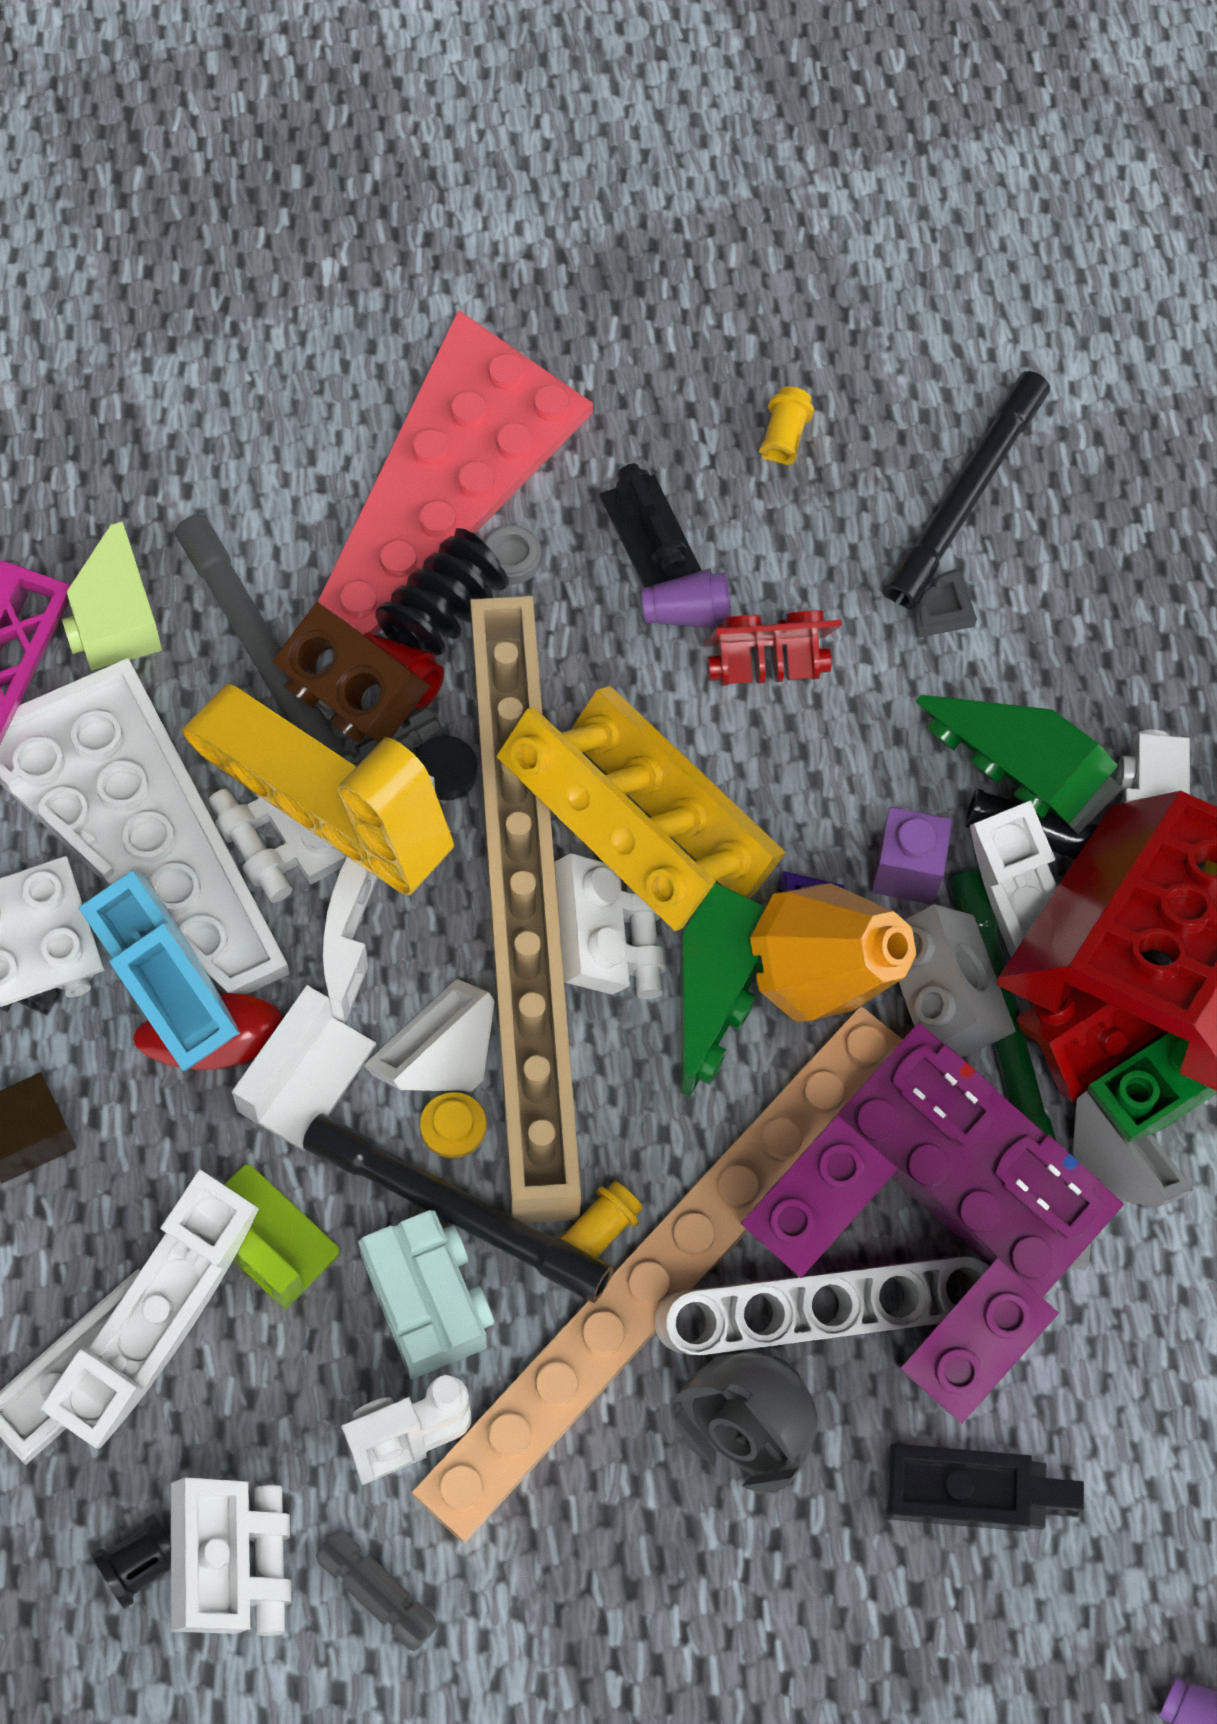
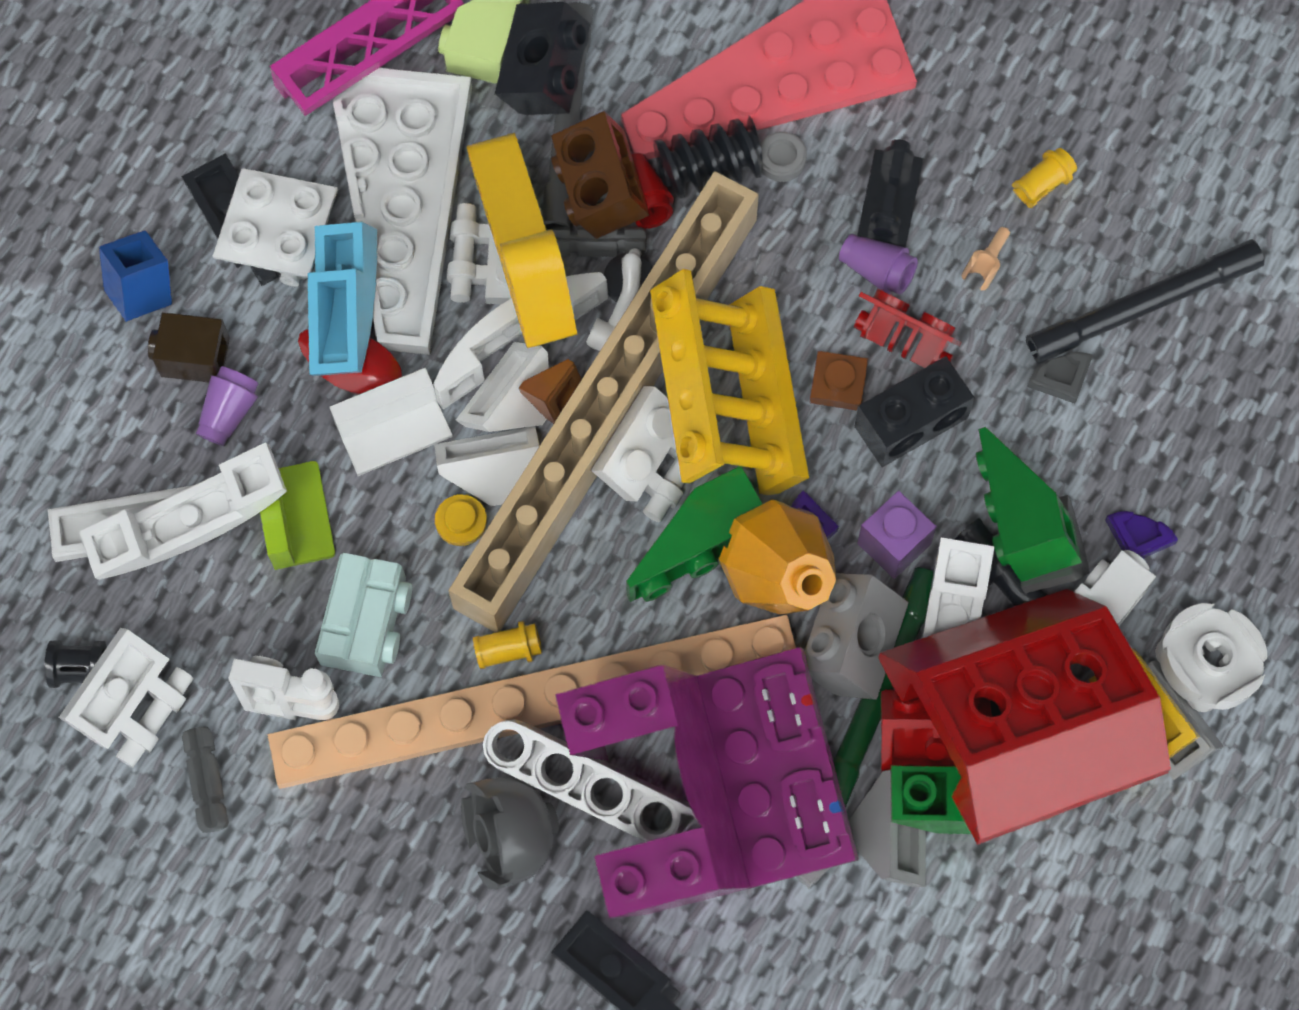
camera: 40 degrees right, 5 degrees up
black piece [303,1113,613,1303] -> none
none -> medium lavender cone [196,366,259,447]
none -> white slope [456,342,549,432]
none -> black brick [494,1,591,115]
none -> dark orange slope [518,359,582,424]
none -> white piece [586,248,642,351]
none -> dark orange plate [809,351,868,411]
none -> black brick [854,356,975,467]
none -> light nougat hand [961,227,1010,290]
none -> dark purple tile [1105,511,1178,559]

